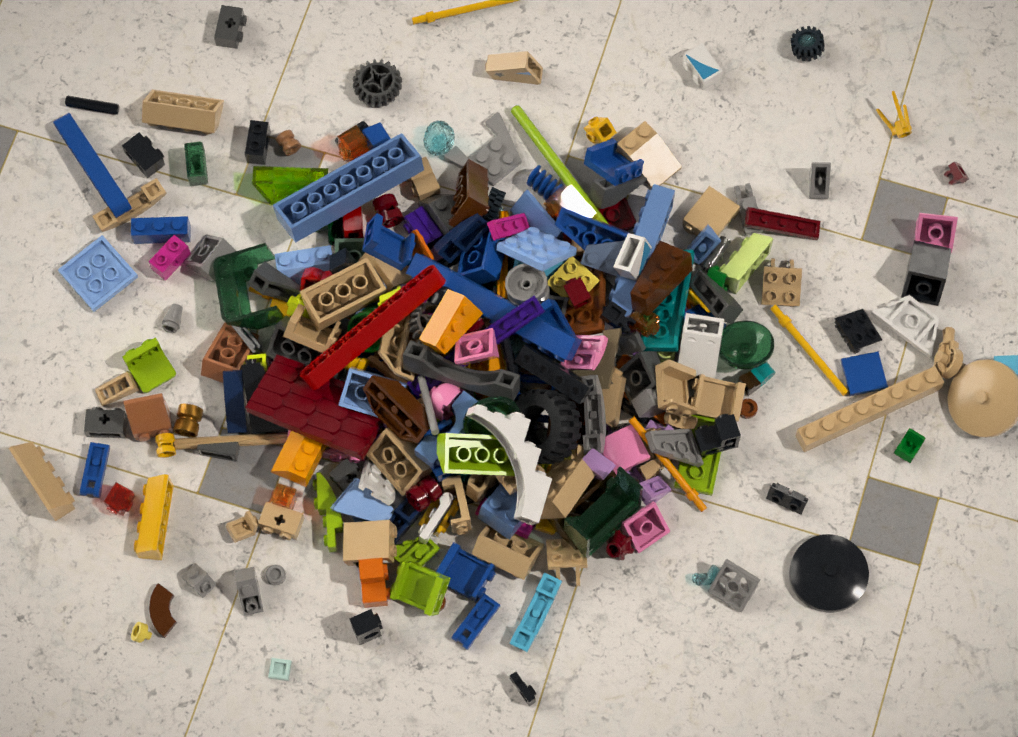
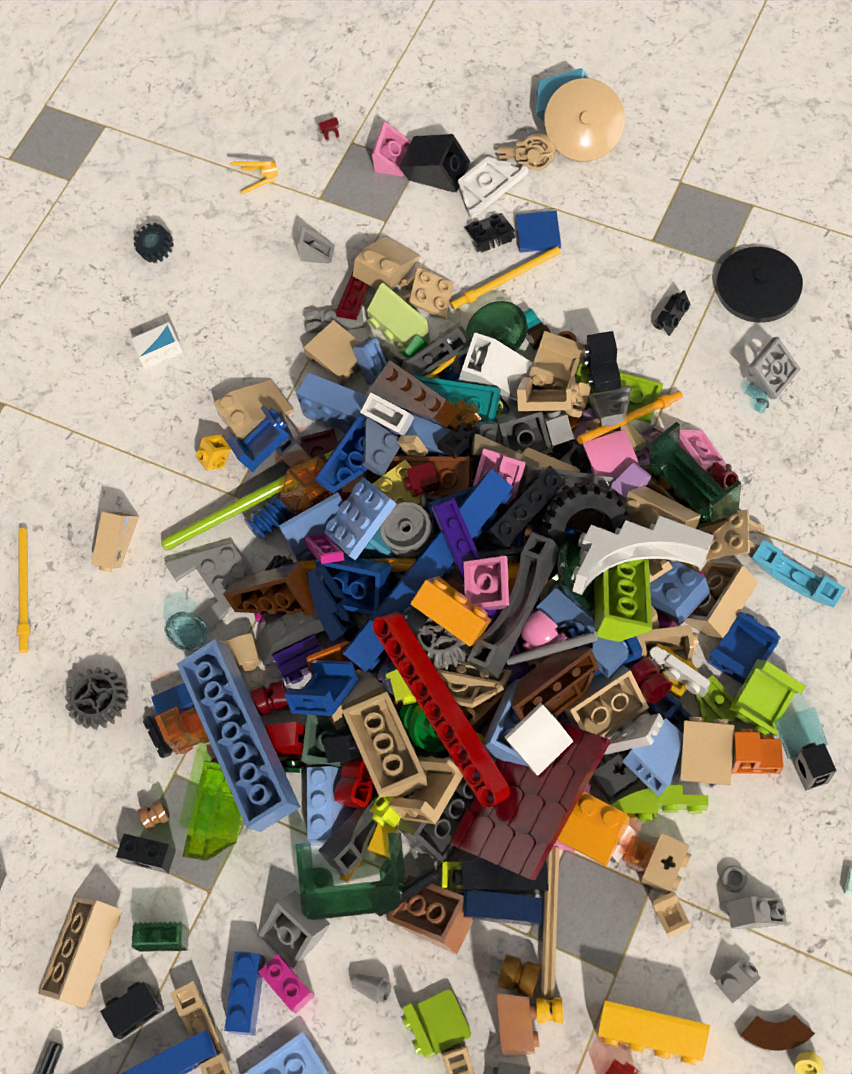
camera: 75 degrees left, 5 degrees down
dark grey slope [197,442,240,462] -> none
blue plate [451,593,500,650] -> none
tan brick [795,366,944,453] -> none
green bracket [894,428,926,463] -> none
none -> tan slope [353,237,421,290]
none -> tan tile [397,435,428,456]
none -> white slope [504,703,573,776]
none -> clear light blue piece [774,707,828,759]

